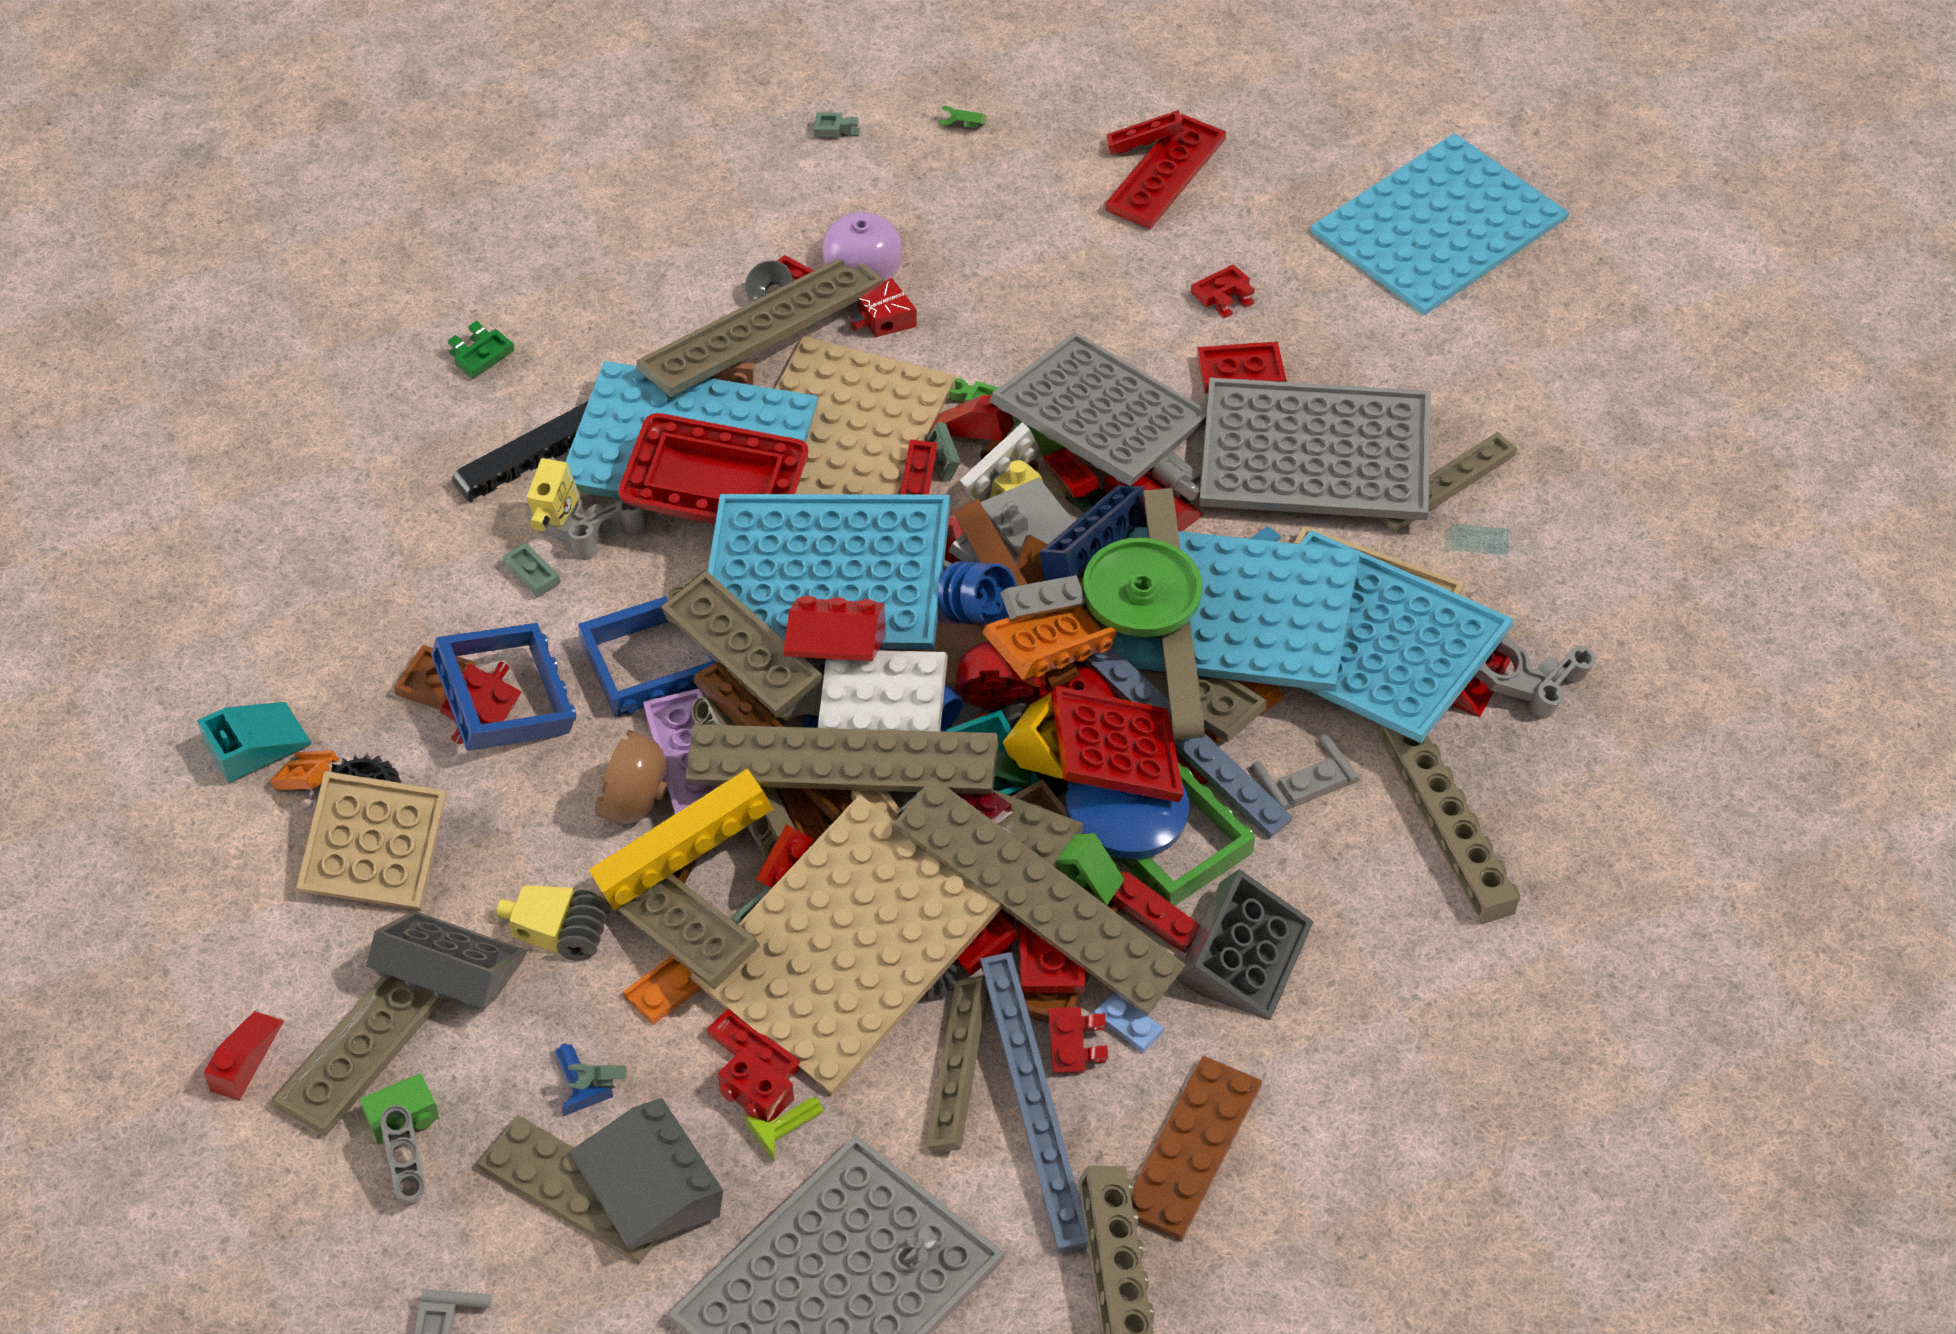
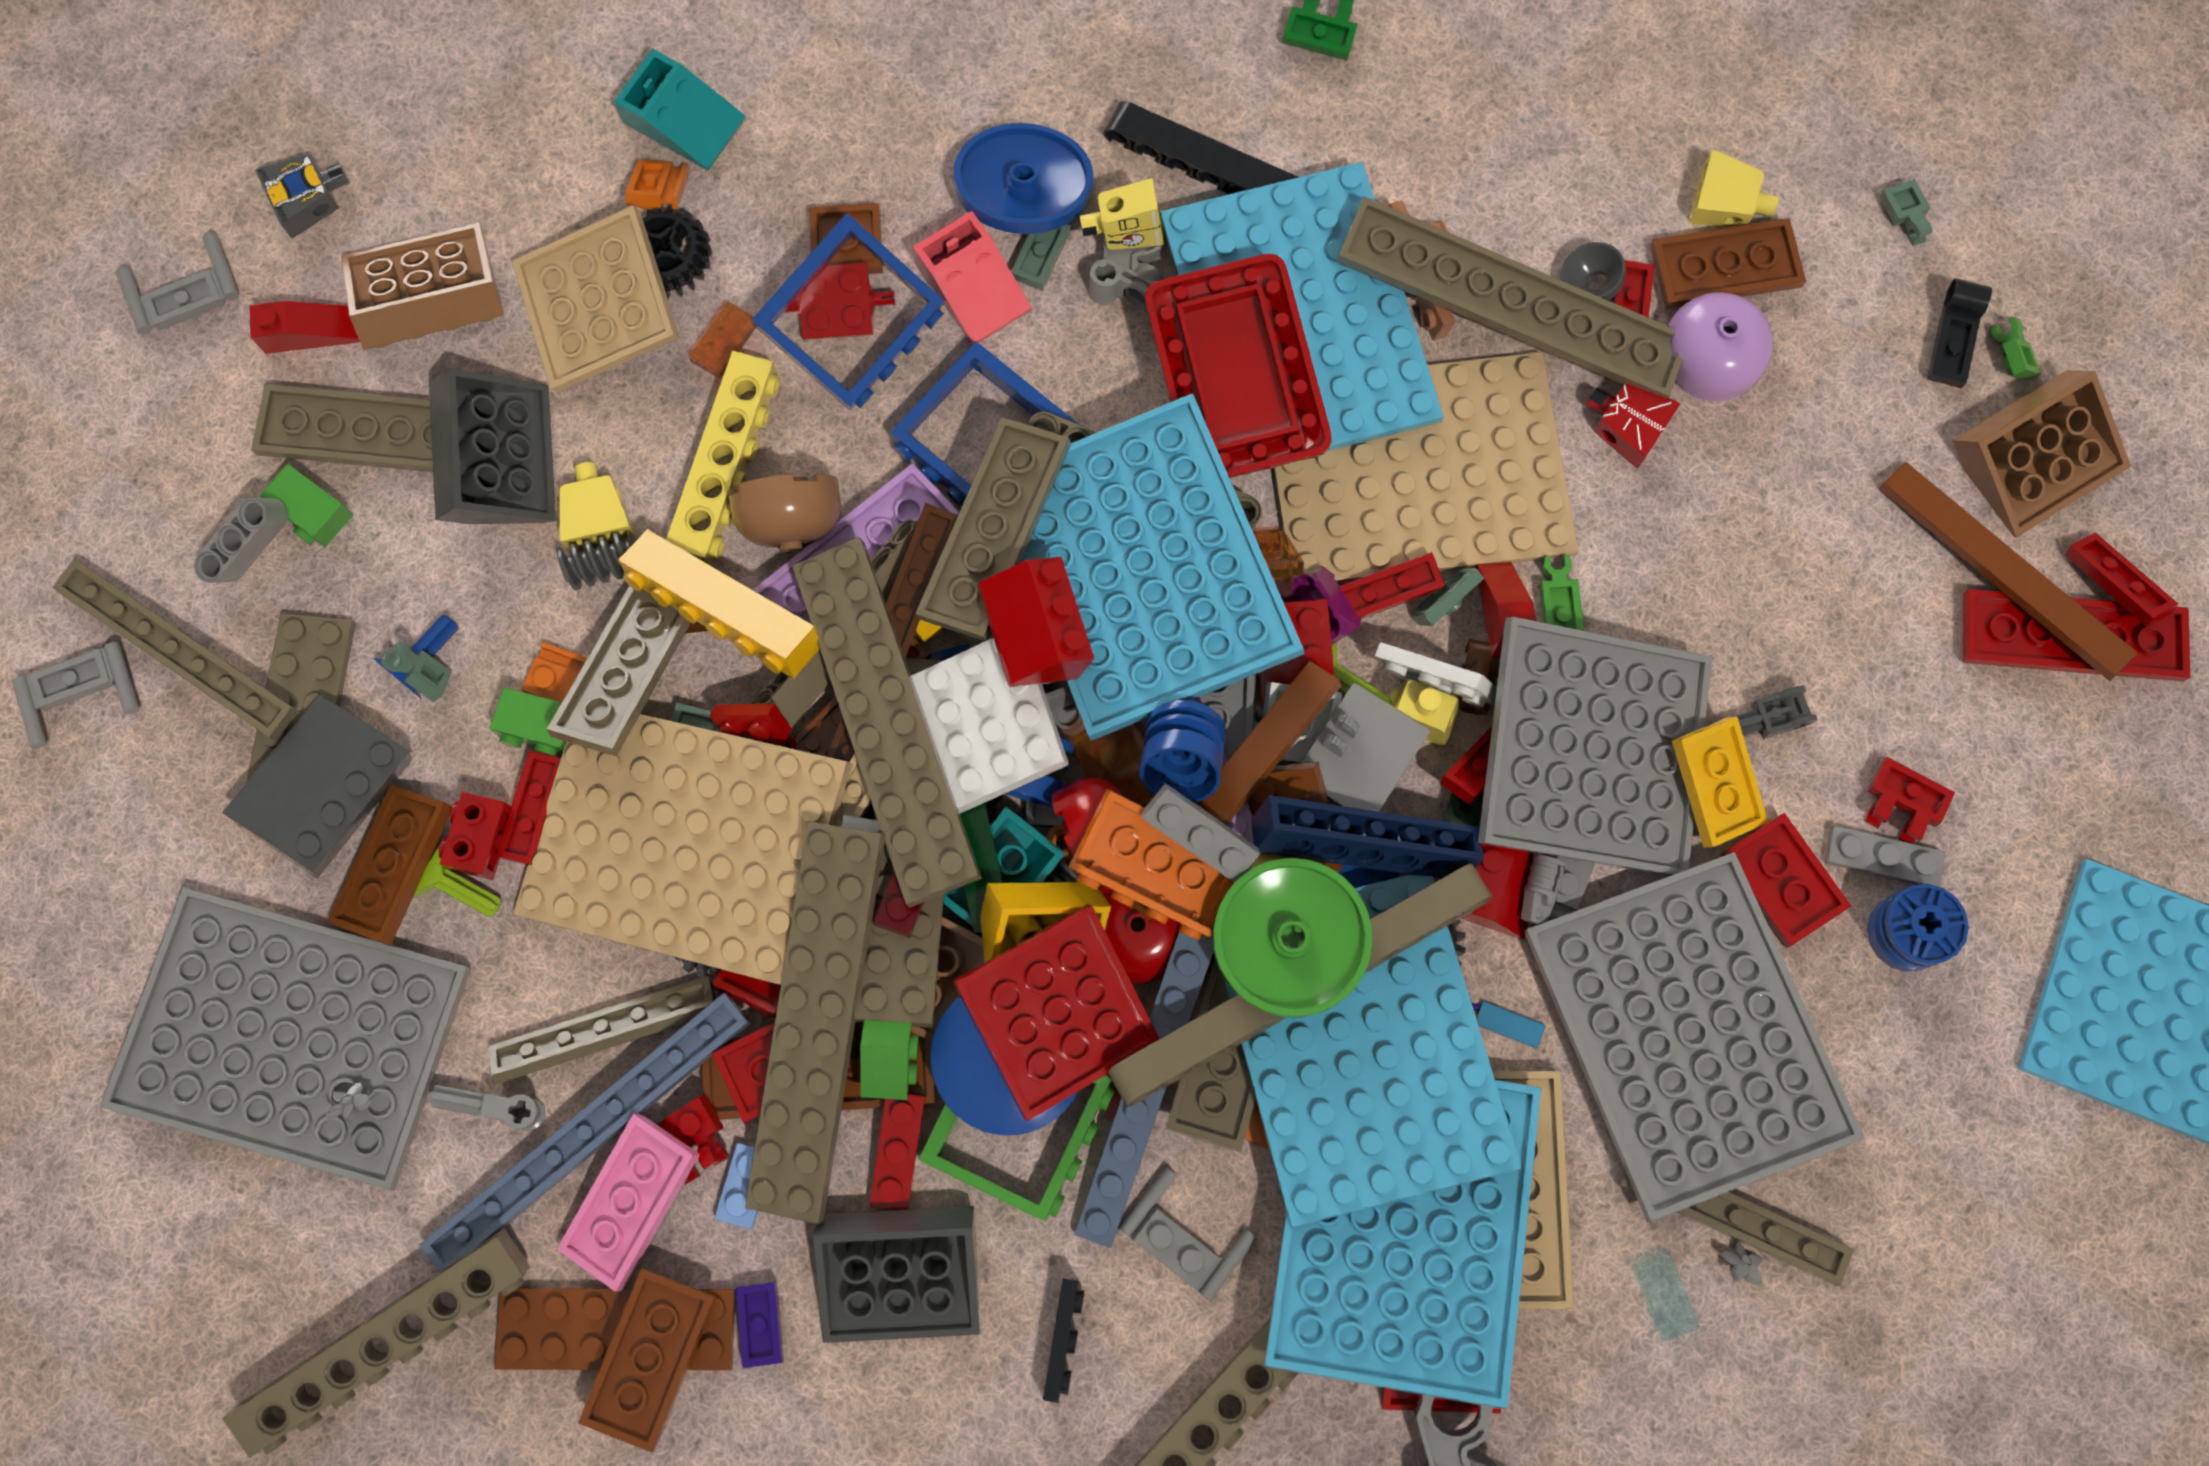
camera: 65 degrees right, 25 degrees up
none -> dark tan plate [53,559,298,741]
none -> light grey plate [116,233,239,334]
none -> torso [255,155,350,238]
none -> dark orange plate [327,785,452,946]
none -> medium nougat slope [341,222,504,350]
none -> light grey connector [430,1085,545,1131]
none -> bright green brick [489,687,566,756]
none -> bright pink plate [557,1114,700,1292]
none -> dark orange plate [578,1268,717,1453]
none -> light yellow brick [666,350,781,566]
none -> clear orange plate [689,302,756,379]
none -> dark purple plate [736,1282,784,1368]
none -> coral slope [913,211,1032,345]
none -> blue dish [953,123,1093,234]
none -> black plate [1043,1278,1085,1403]
none -> dark orange plate [1650,218,1806,309]
none -> yellow plate [1672,716,1769,847]
none -> light yellow torso [1689,150,1779,228]
none -> dark grey connector [1706,685,1818,739]
none -> light grey plant [1720,1241,1763,1285]
none -> light grey plate [1825,826,1945,887]
none -> blue wheel [1867,884,1969,972]
none -> dark orange tile [1879,462,2138,681]
none -> black plate [1927,278,1992,389]
none -> medium nougat slope [1952,370,2131,537]

